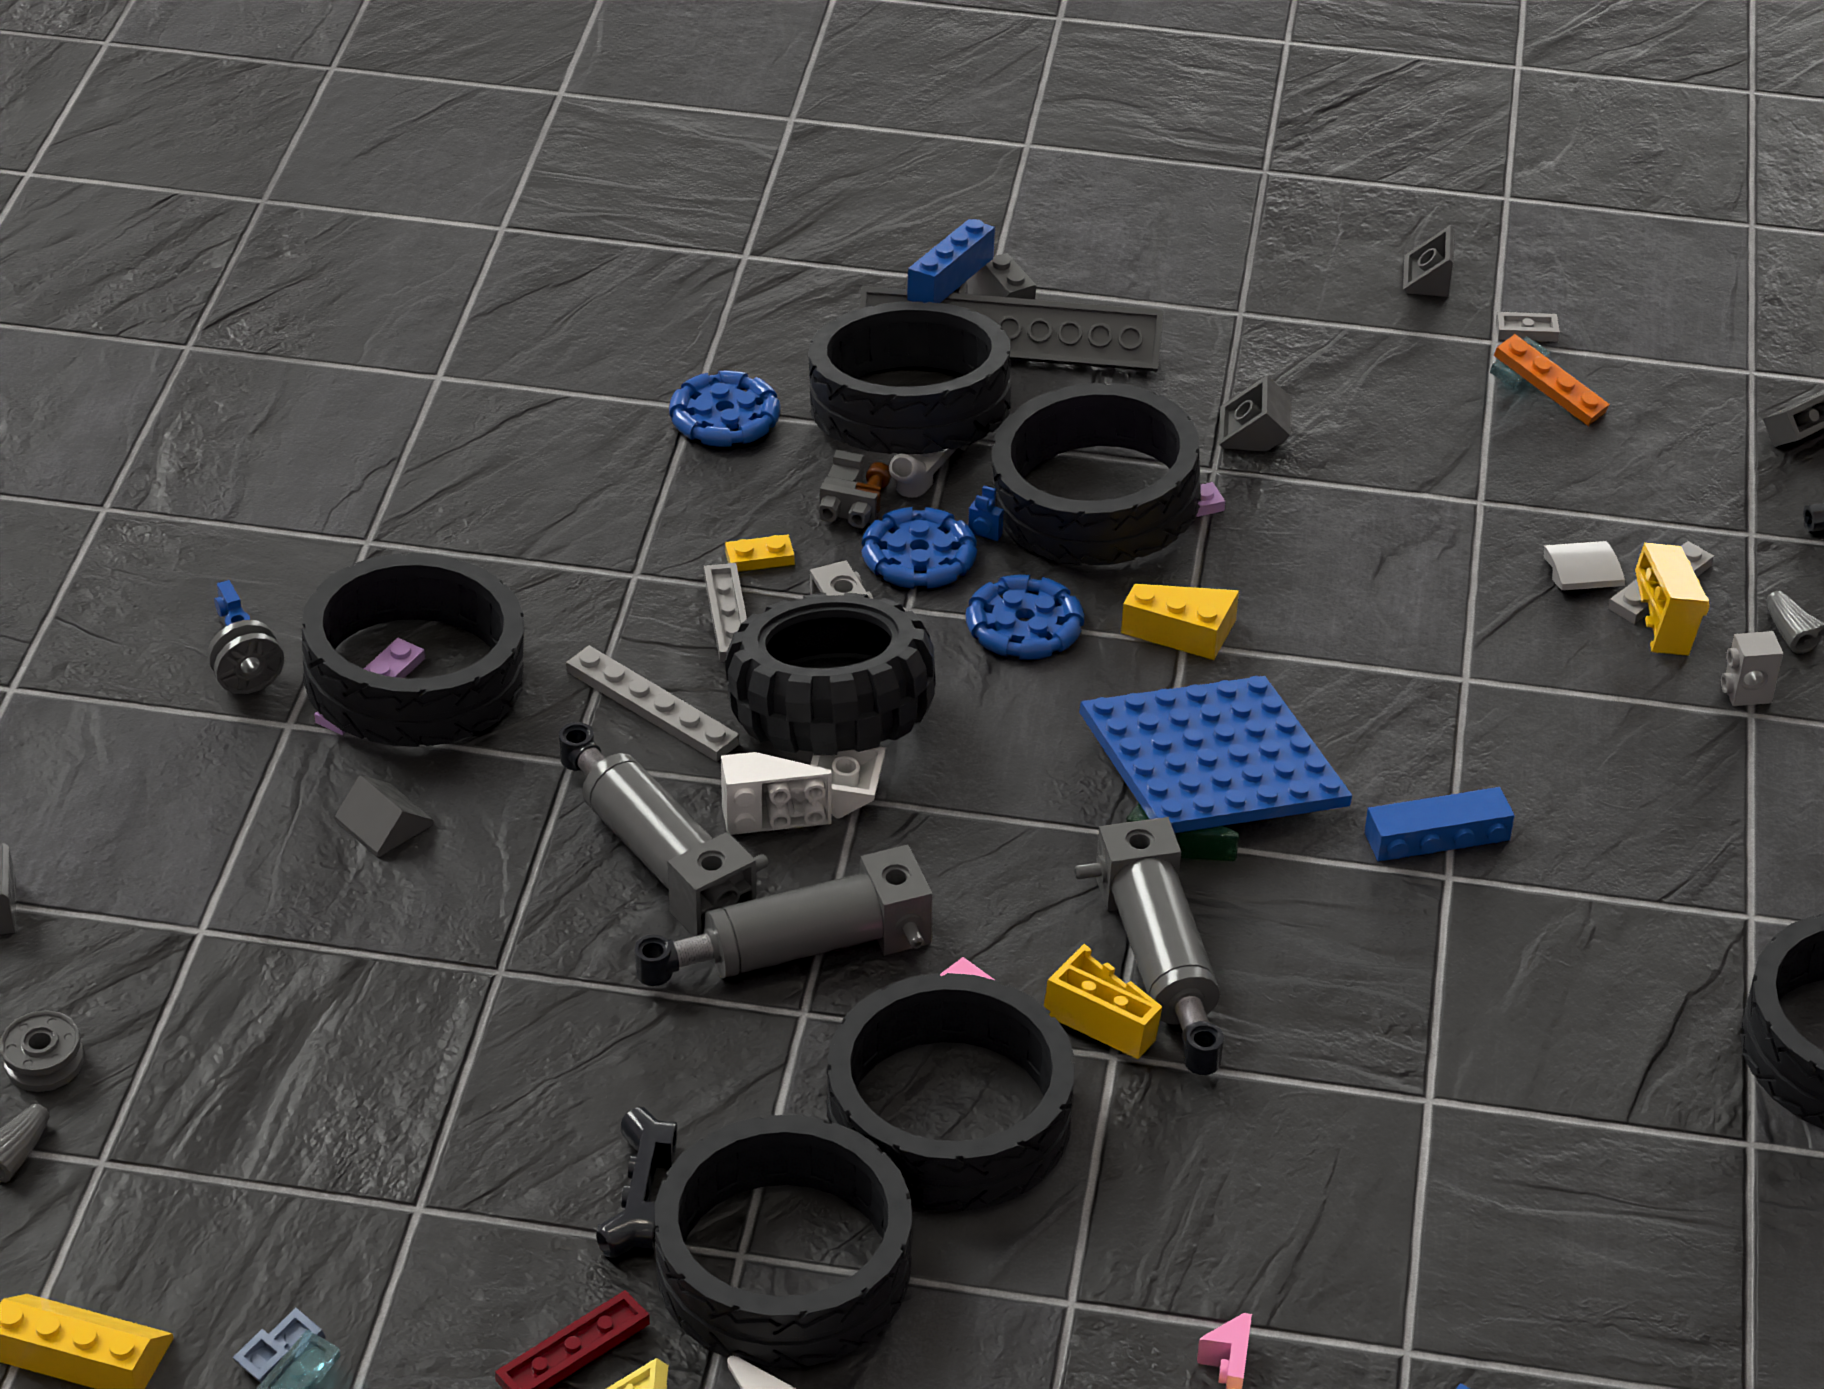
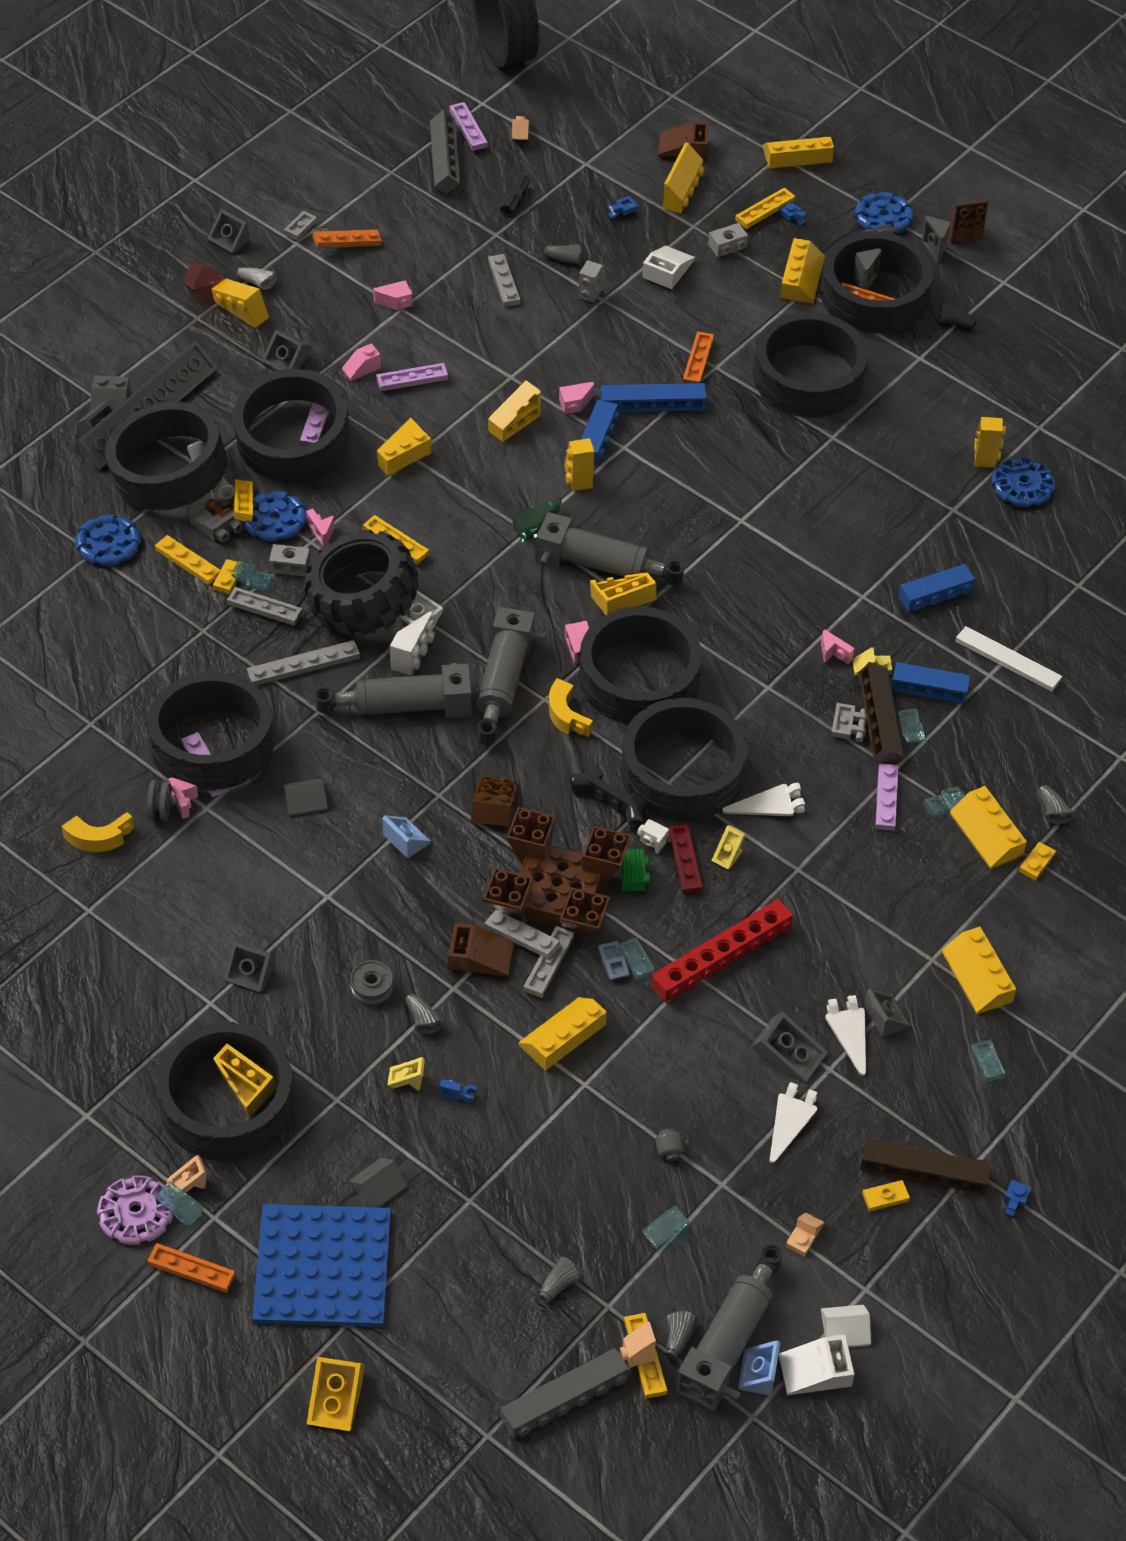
camera: 60 degrees left, 10 degrees up
blue plate [214,580,250,627] -> none
blue brick [907,219,995,303] -> none
blue plate [965,574,1084,660] -> none
blue plate [968,486,1004,541] -> none
blue plate [1079,676,1352,833] -> none
light grey slope [1544,541,1625,590] -> none
yellow wedge [1635,543,1709,656] -> none
none -> yellow arch [62,812,134,852]
none -> yellow plate [155,535,221,585]
none -> bright pink slope [169,778,198,819]
none -> clear red slope [183,260,225,289]
none -> yellow wedge [211,278,269,328]
none -> clear light blue slope [231,561,273,592]
none -> yellow plate [234,479,253,521]
none -> light grey piece [237,268,276,290]
none -> bright pink slope [306,509,335,546]
none -> bright pink slope [342,343,381,381]
none -> yellow plate [363,515,429,565]
none -> bright pink slope [373,280,413,310]
none -> lavender plate [376,363,448,391]
none -> light blue slope [382,815,431,858]
none -> reddish brown slope [448,923,514,977]
none -> reddish brown slope [471,776,518,827]
none -> reddish brown slope [483,807,632,935]
none -> light grey plate [484,910,561,959]
none -> yellow wedge [488,381,541,442]
none -> light grey plate [524,926,574,998]
none -> yellow arch [549,678,593,737]
none -> bright pink slope [559,382,594,414]
none -> yellow wedge [564,438,594,491]
none -> blue brick [600,383,706,412]
none -> green brick [620,849,650,892]
none -> white brick [637,819,669,853]
none -> orange plate [683,331,714,384]

